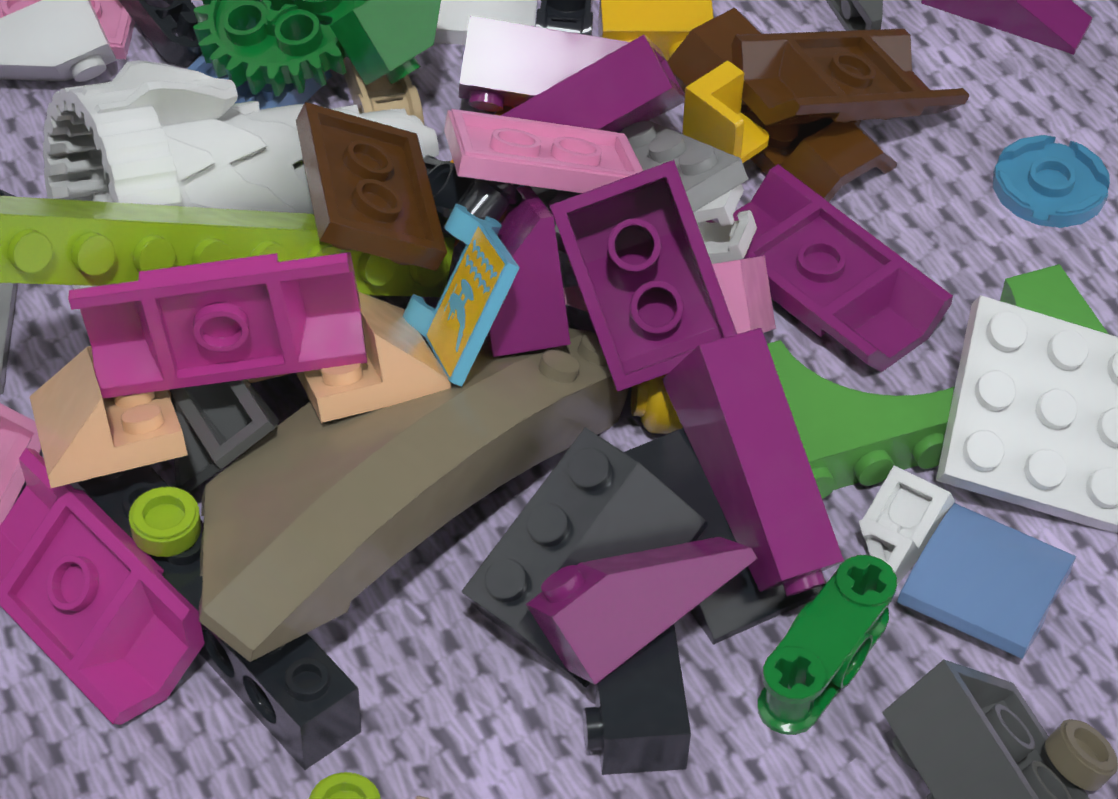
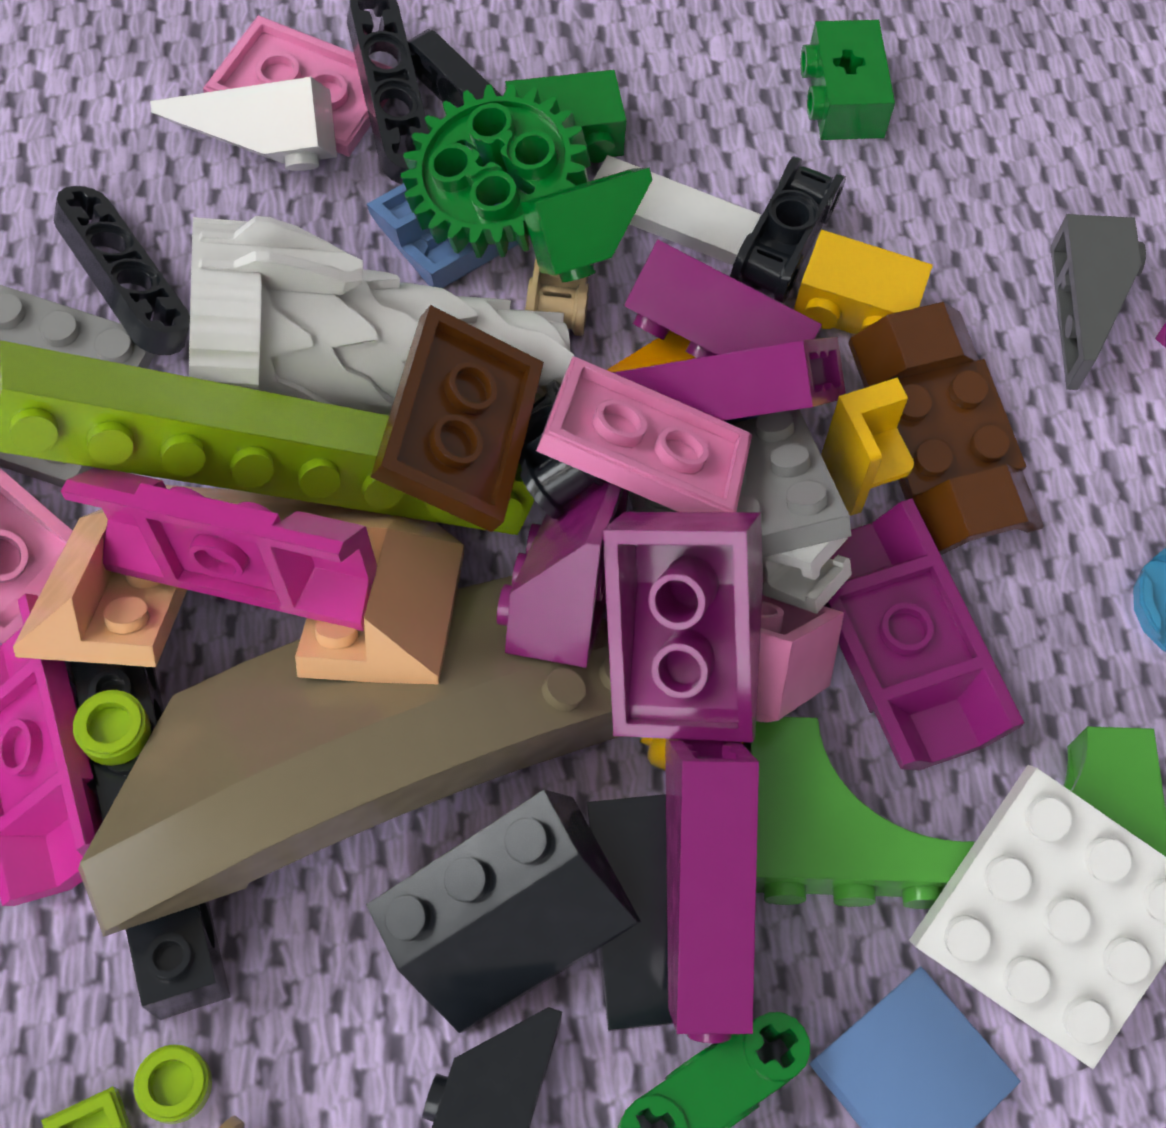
camera: 20 degrees right, 15 degrees up
dark grey slope [169,379,280,493] -> none
flag [403,203,520,387] -> none
magenta slope [526,537,757,685] -> none
reddish brown piece [731,29,970,126] -> none
white slope [859,466,955,585] -> none

